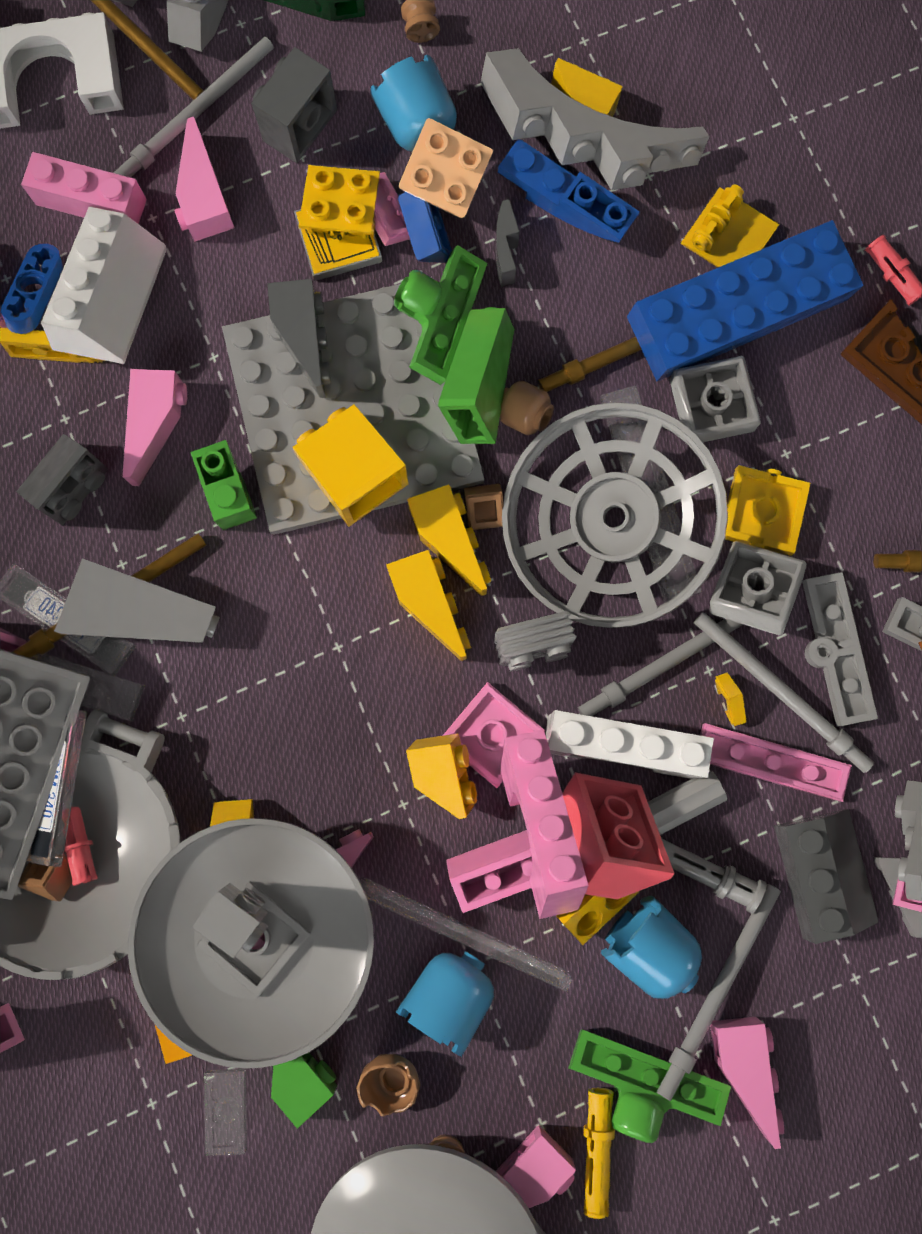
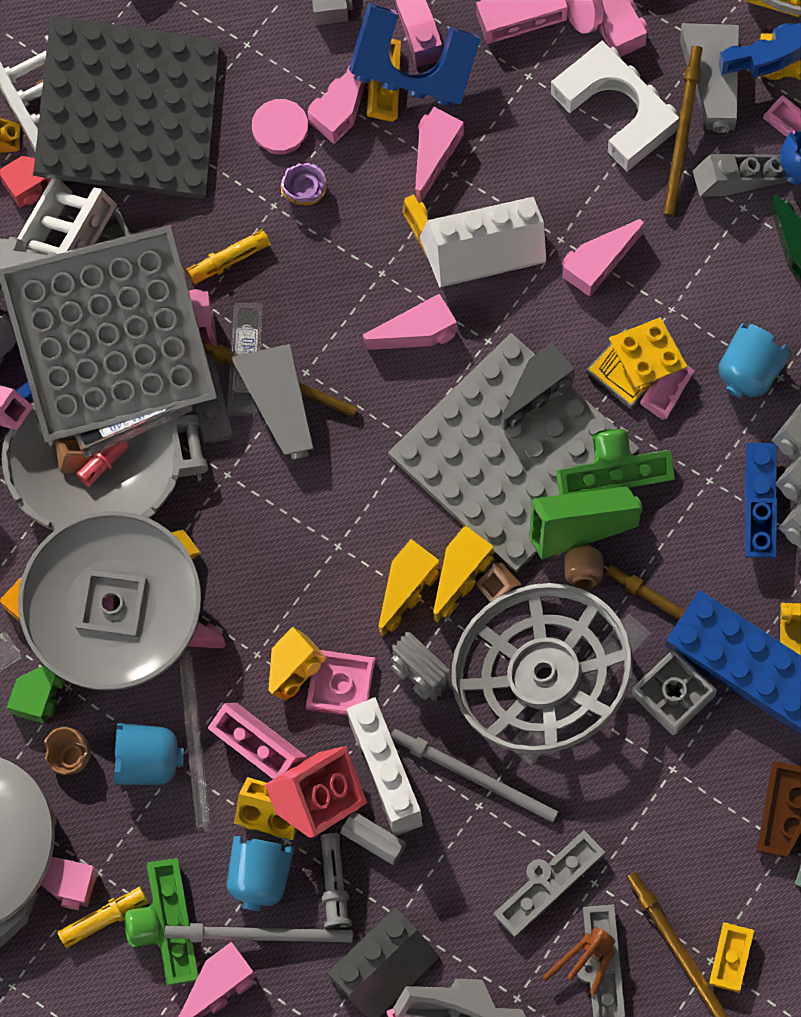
camera: 65 degrees right, 10 degrees down
blue beam [1,244,63,334] -> none
dark grey slope [16,434,108,526] -> none
bright pink brick [21,152,147,224] -> none
light grey bar [113,37,274,178] -> none
bright green slope [190,440,257,530] -> none
light grey brick [192,883,269,959] -> none
dark grey brick [251,47,337,163] -> none
yellow slope [292,404,409,527] -> none
blue slope [398,192,452,263] -> none
light nougat bracket [399,118,493,218] -> none
dark grey slope [495,199,519,287] -> none
bright pink arch [501,729,589,919] -> none
light grey bar [693,612,874,773] -> none
bright pink tile [700,723,852,802] -> none
light grey brick [710,541,806,635] -> none
yellow tile [715,672,746,726] -> none
yellow plate [725,465,811,556] -> none

